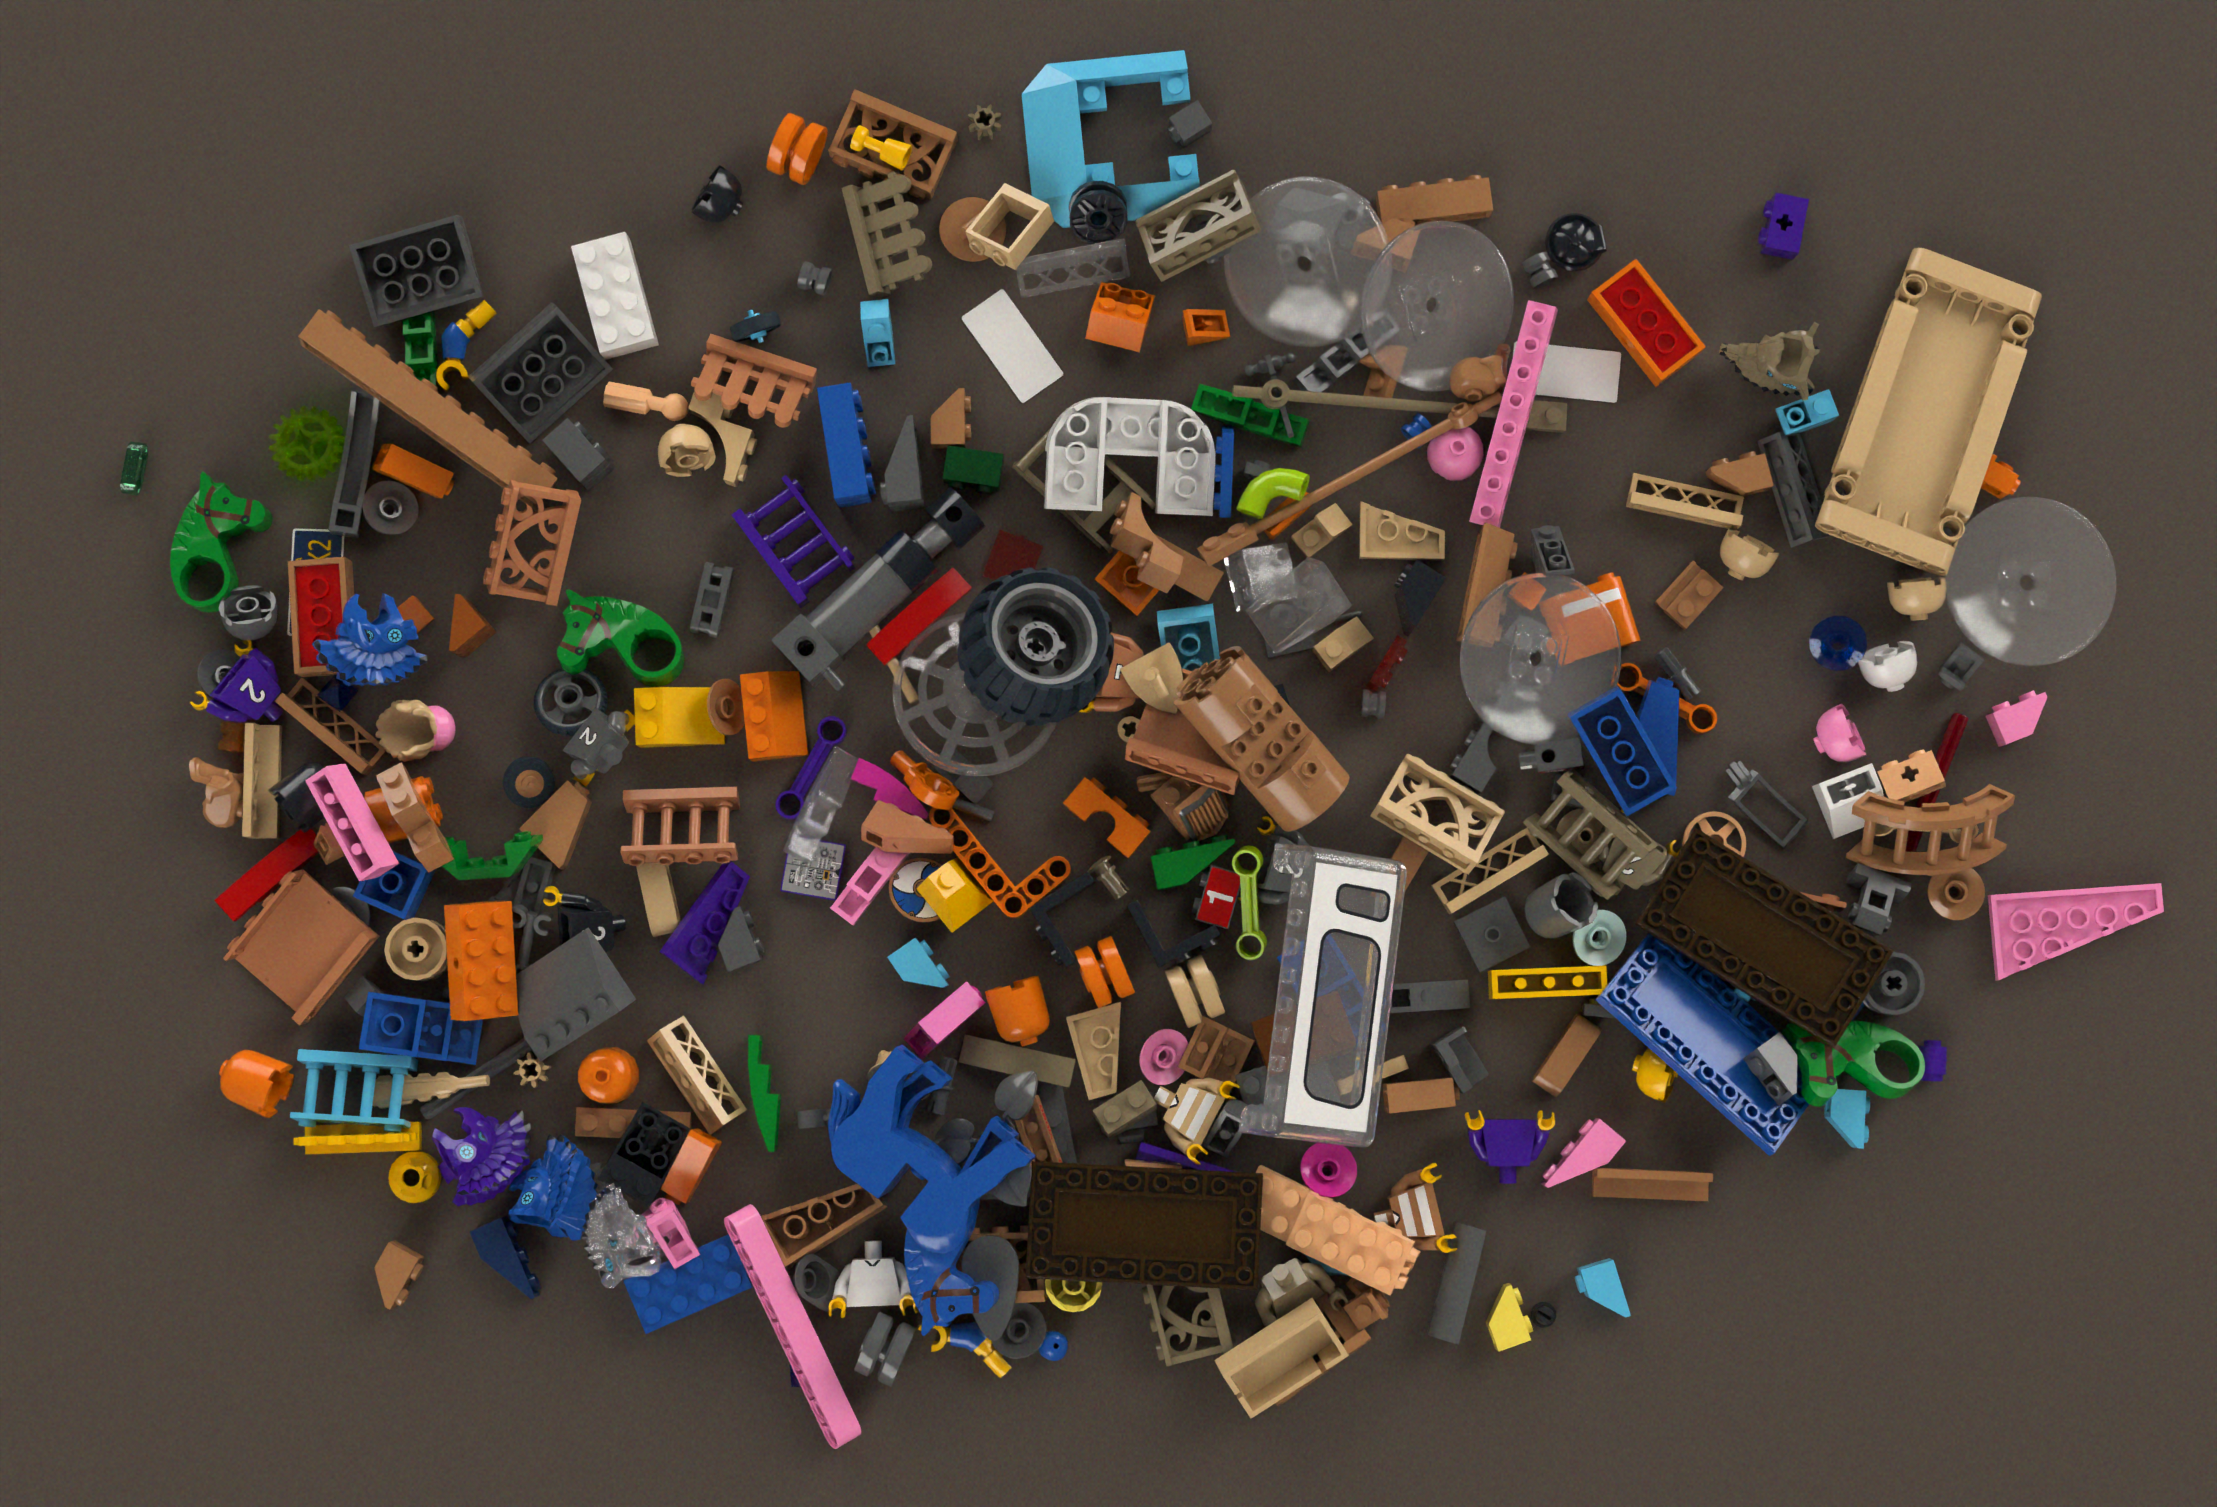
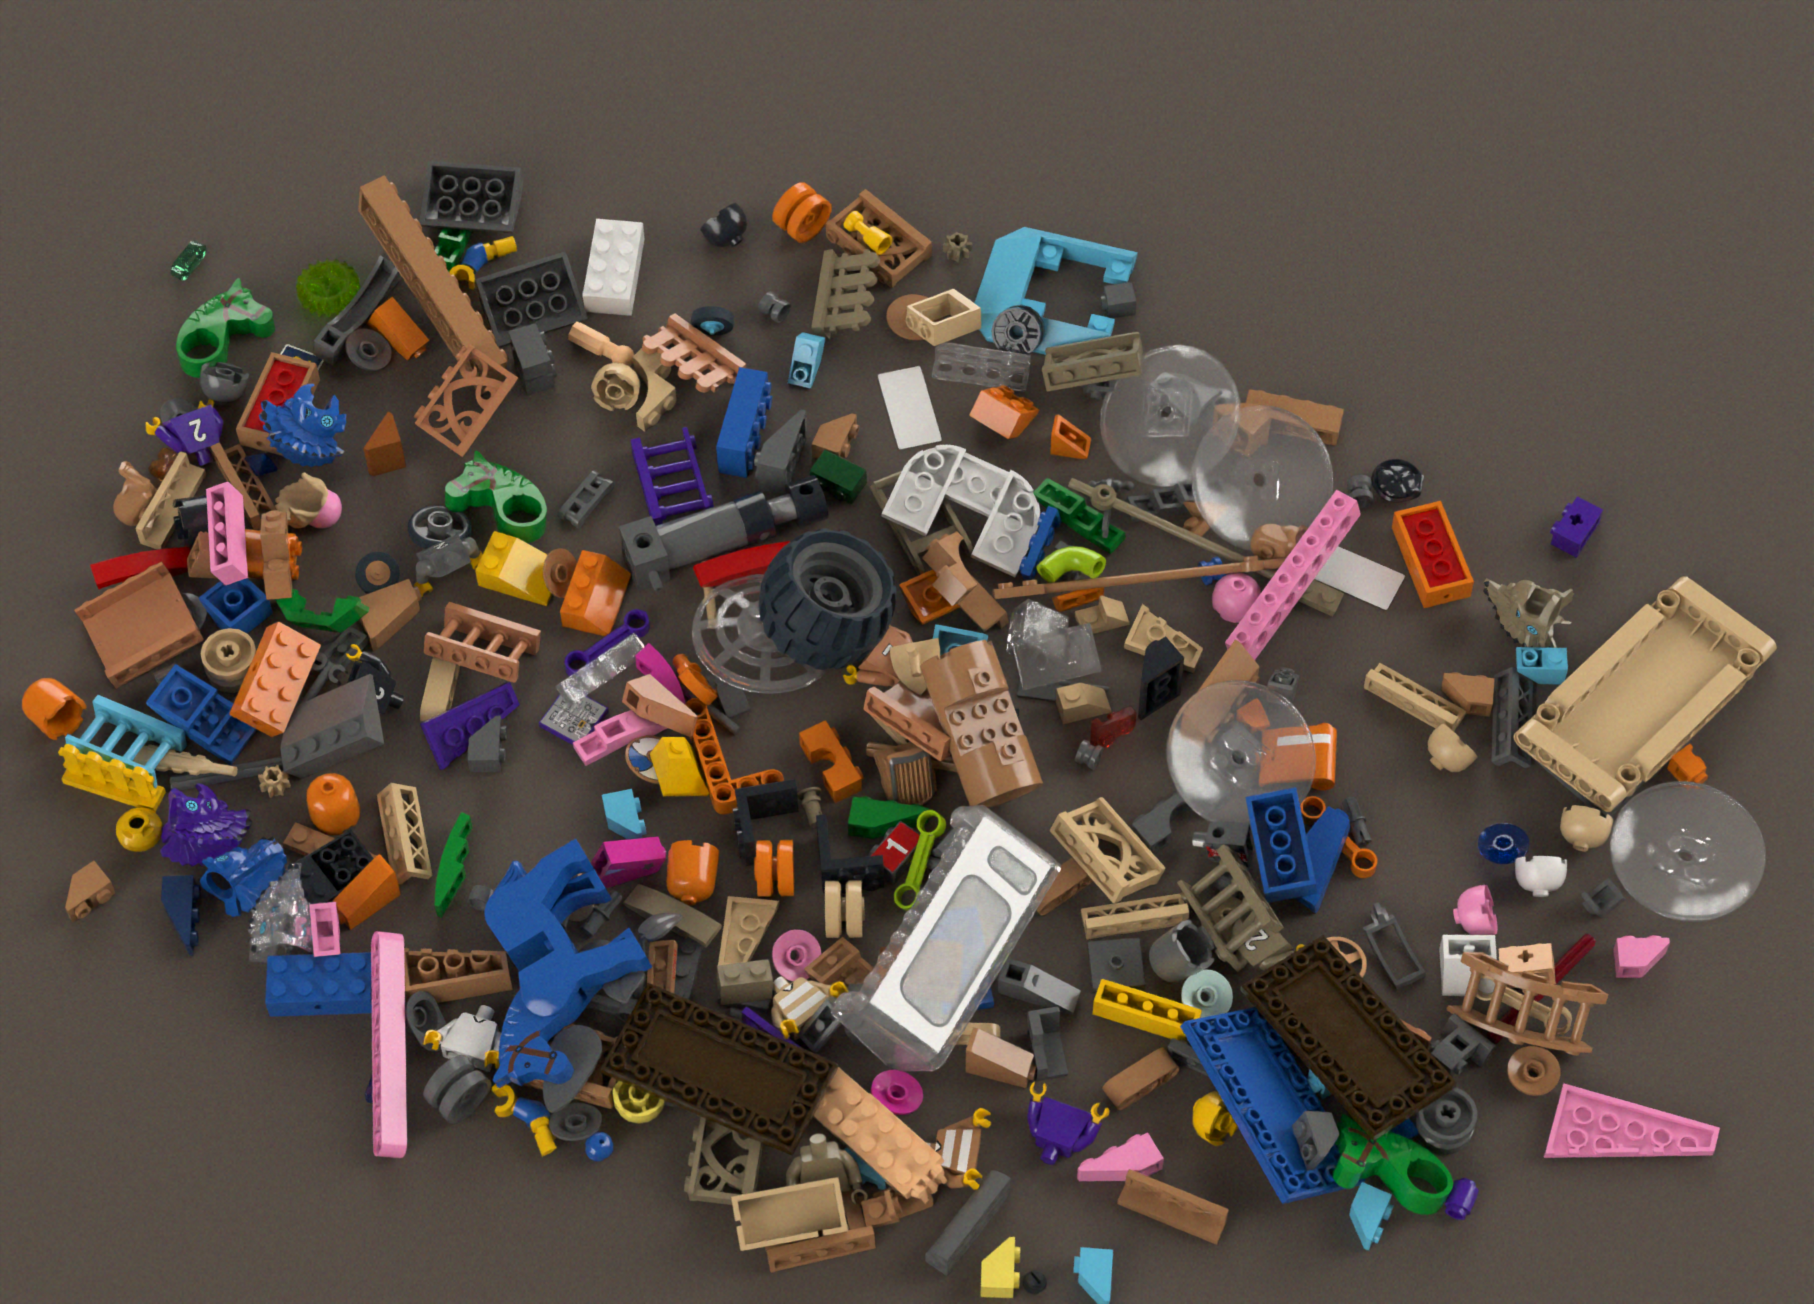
camera: 20 degrees right, 25 degrees down
orange slope [398,595,435,633] -> none
medium nougat plate [1654,560,1724,630] -> none

